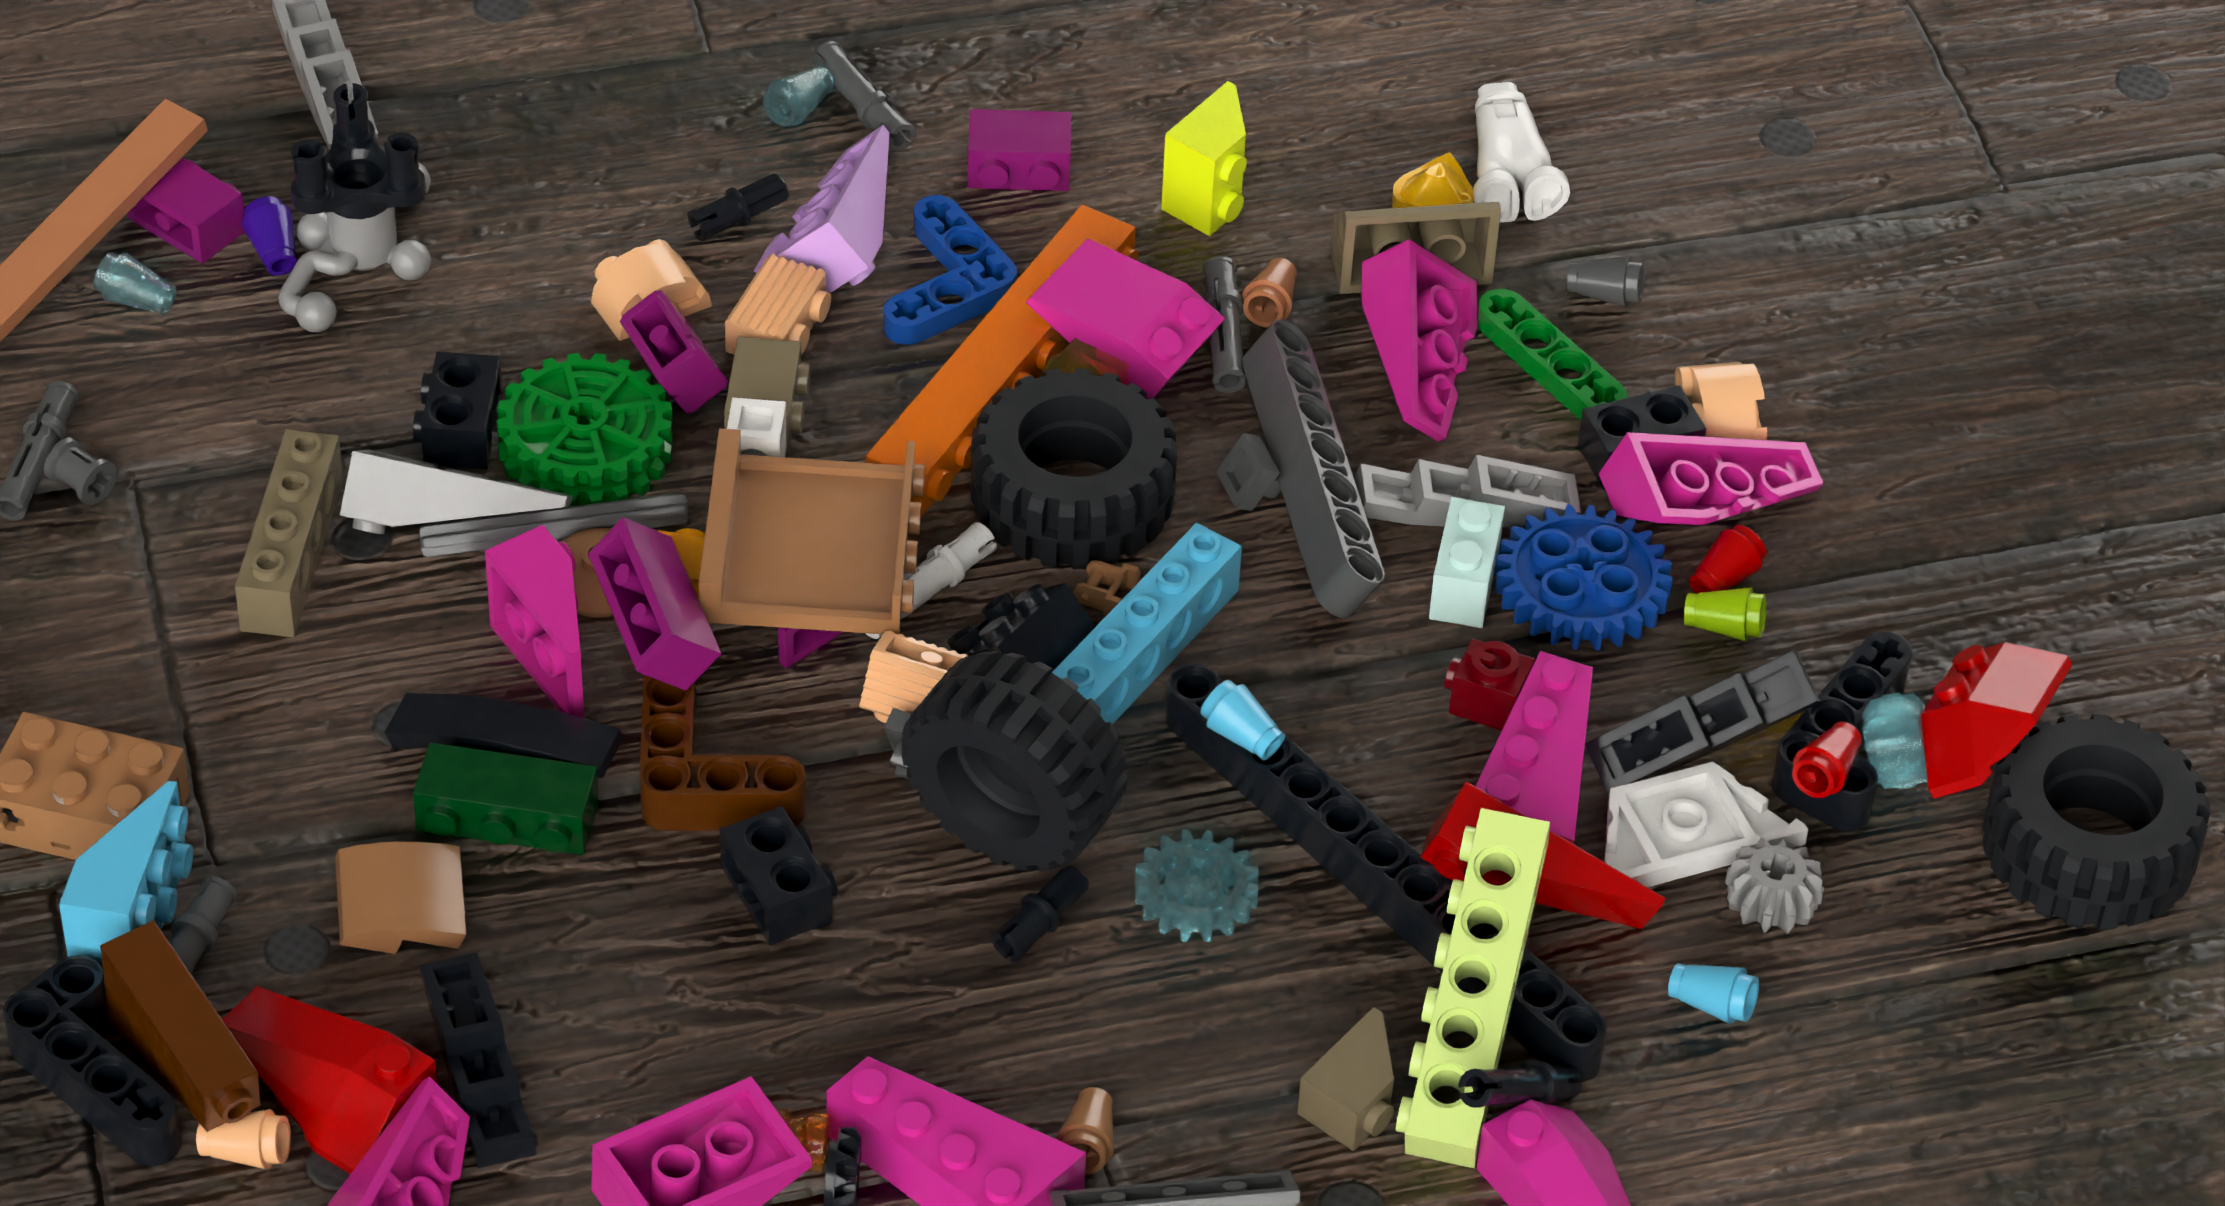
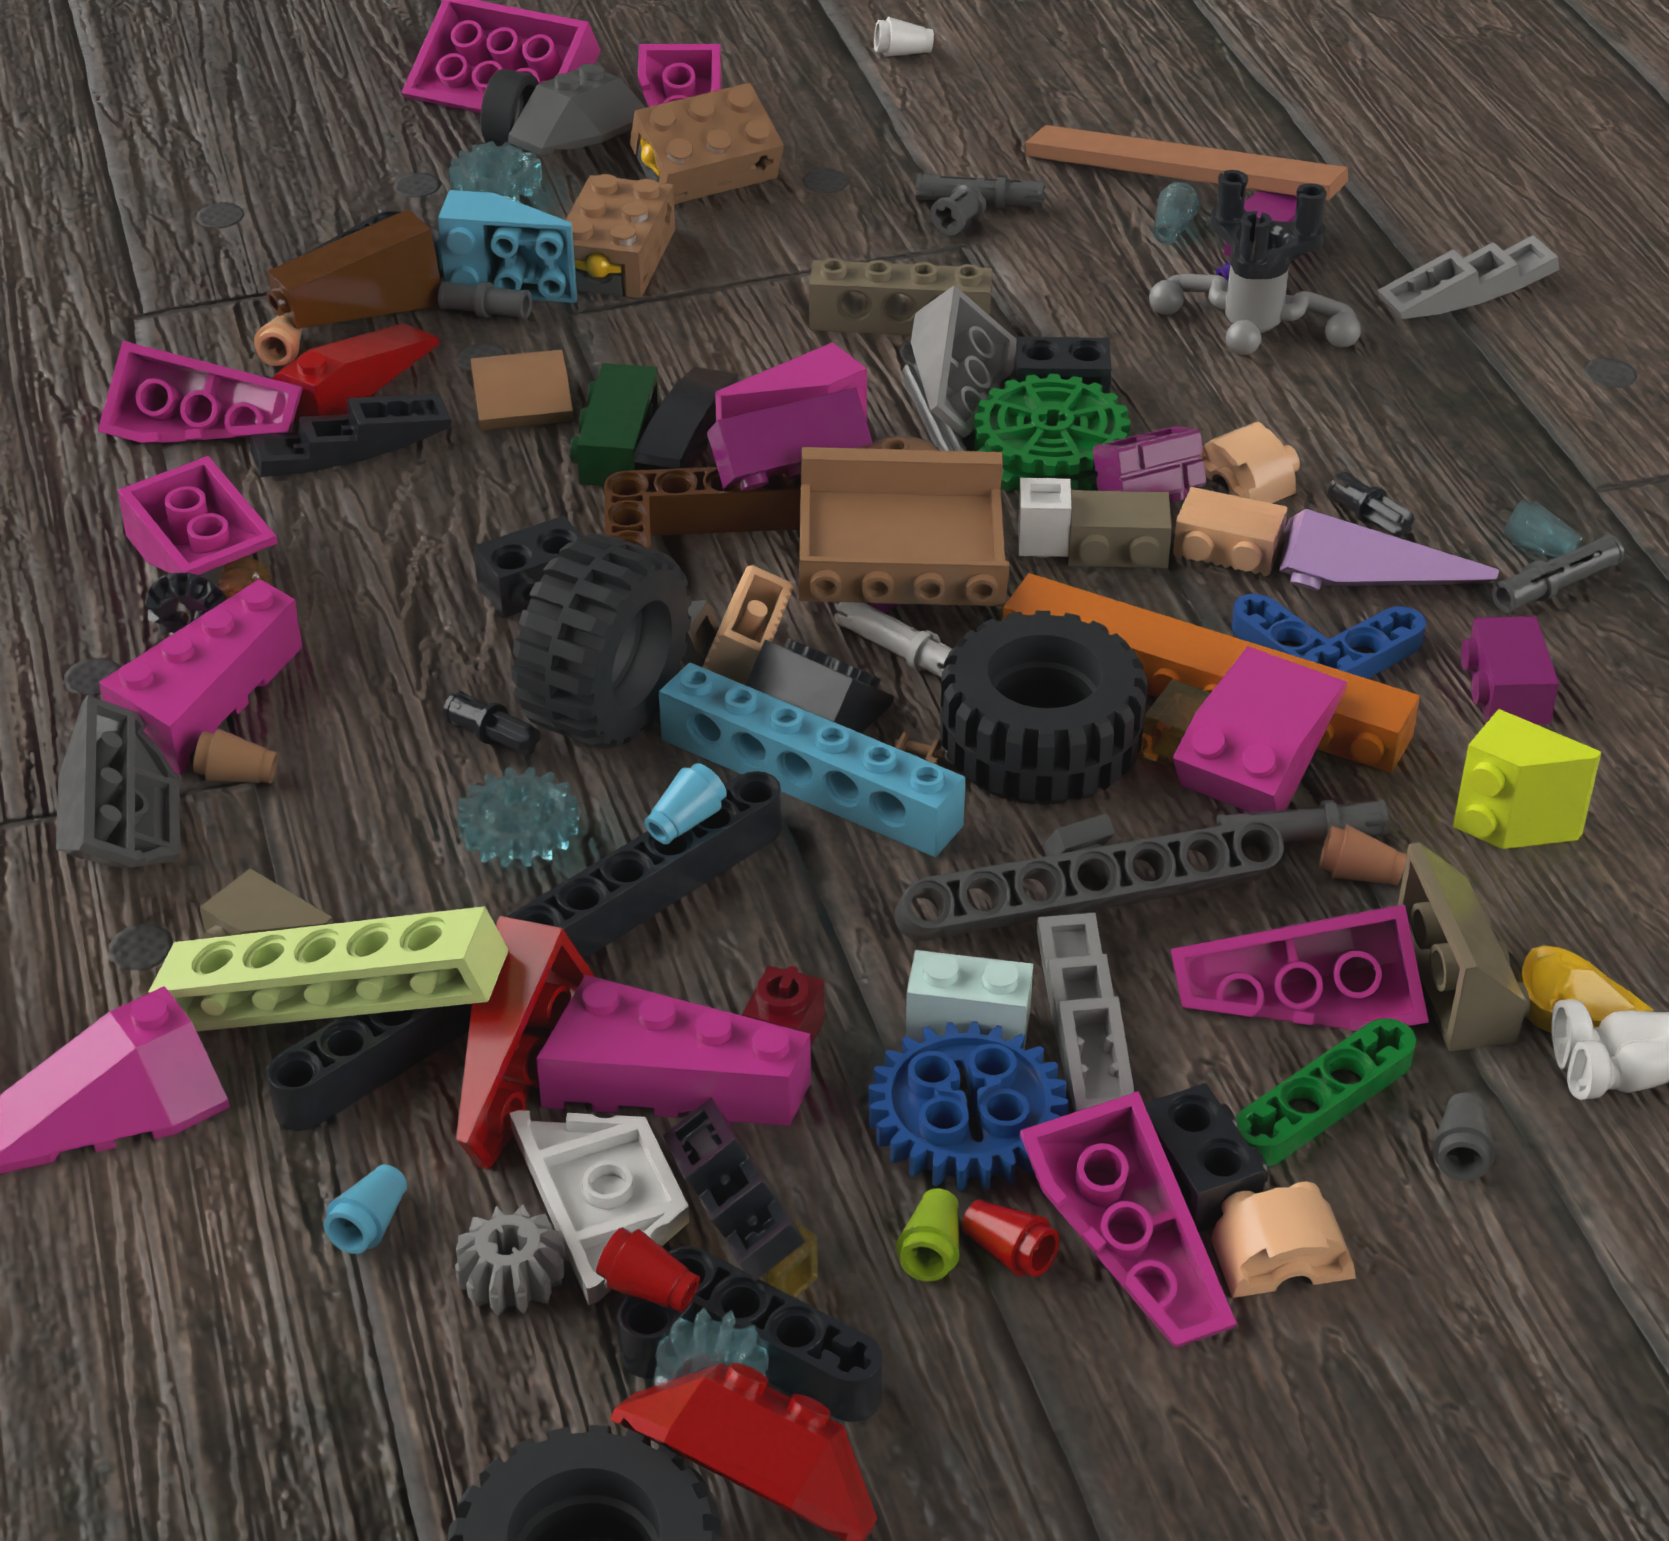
camera: 90 degrees right, 5 degrees down
black pin [1458,1061,1582,1108] -> none

